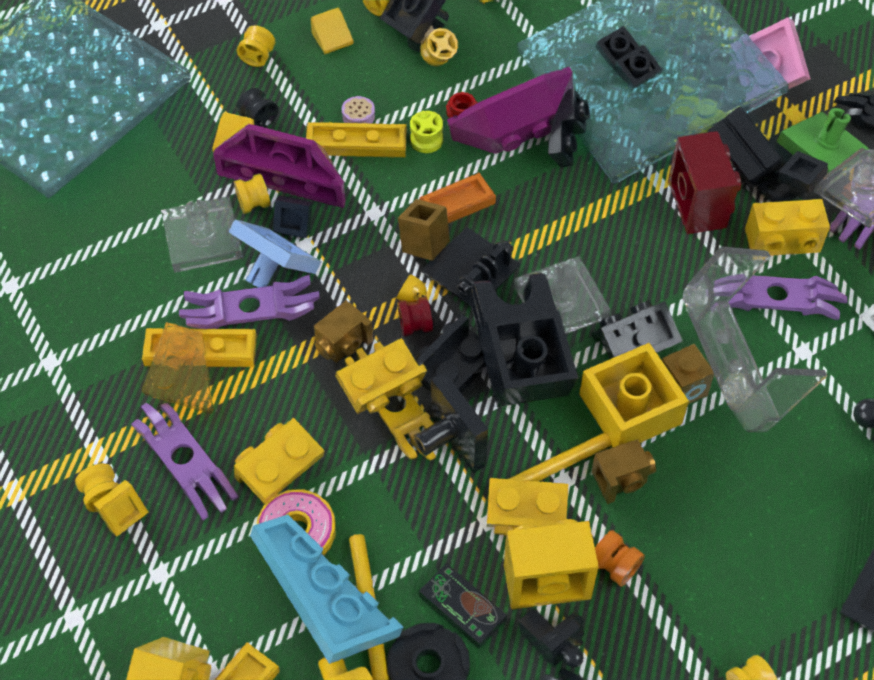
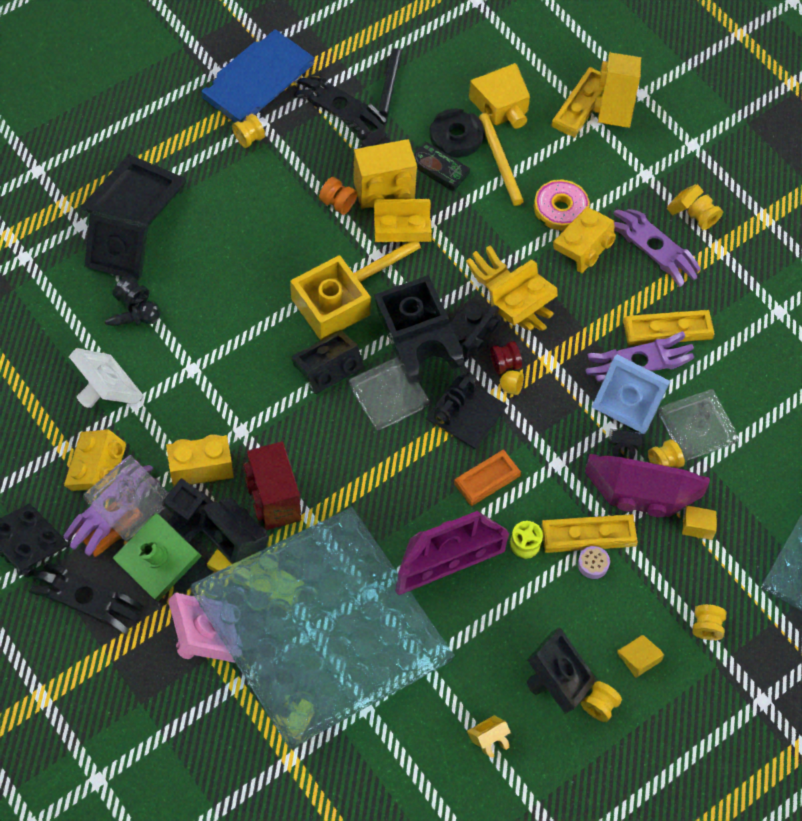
camera: 170 degrees right, 5 degrees up
clear yellow wing [141,322,214,414] -> none
black wheel [236,87,279,128] -> none
medium azure wing [250,515,404,664] -> none
pearl gold brick [314,300,373,363] -> none
pearl gold brick [398,199,450,261] -> none
black tile [414,372,488,473] -> none
yellow wheel [420,28,458,66] -> none
red plate [446,92,477,118] -> none
black slope [548,88,590,168] -> none
pearl gold brick [592,439,656,504] -> none
black slope [596,26,663,89] -> none
pearl gold brick [662,344,715,404] -> none
clear windscreen [683,247,827,433] -> none
medium lavender piece [707,270,848,320] -> none

